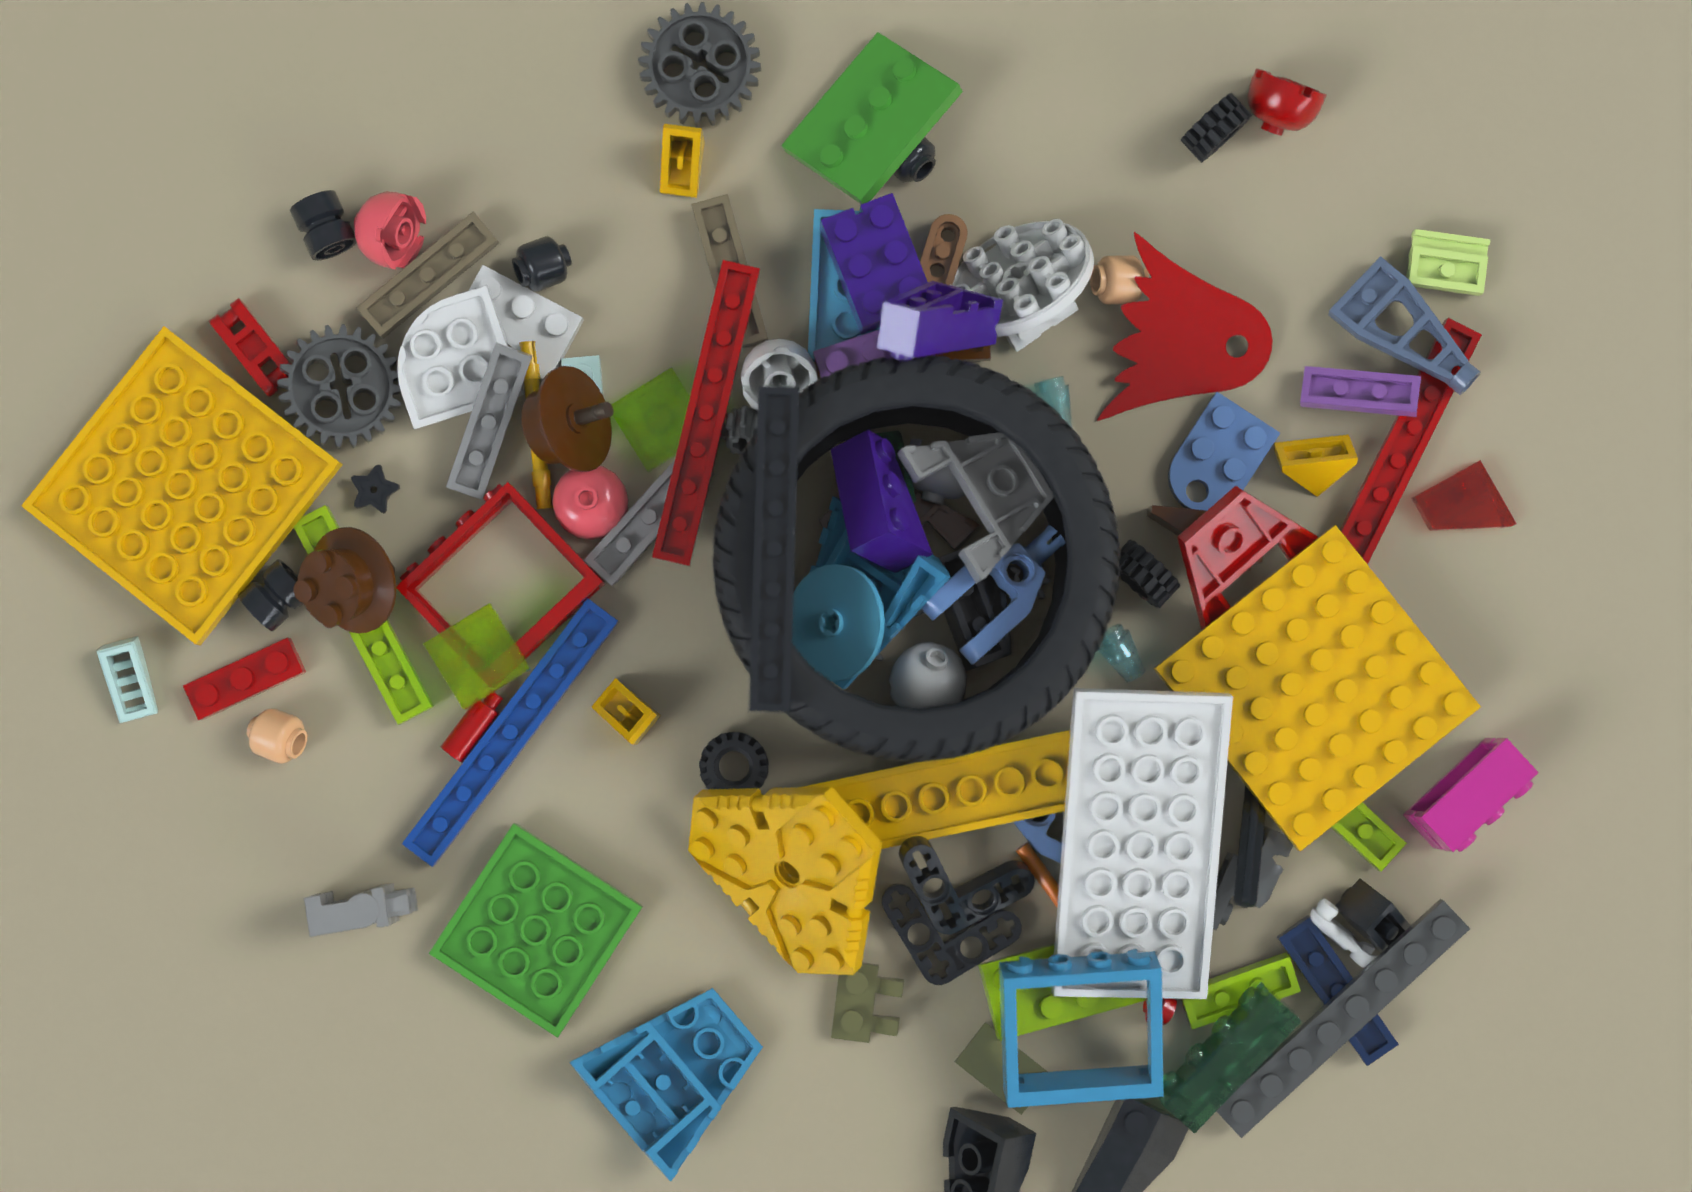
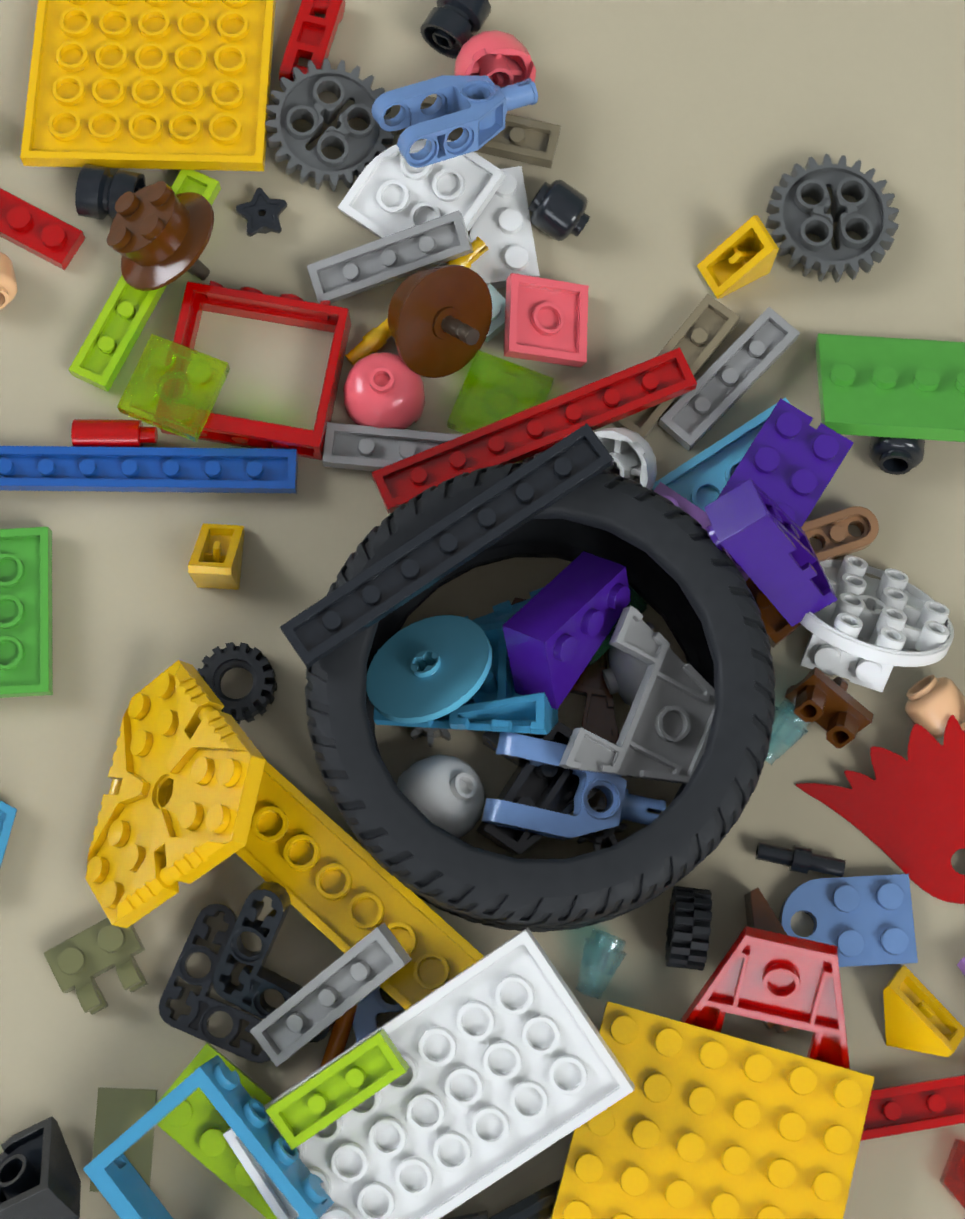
camera: 60 degrees right, 10 degrees down
none -> light grey plate [250,923,412,1067]
none -> lime plate [266,1028,410,1150]
none -> medium blue piece [371,75,538,168]
none -> coral plate [504,273,589,368]
none -> light grey plate [658,307,800,451]
none -> black bar [755,842,846,877]
none -> reddish brown hips [785,667,874,749]

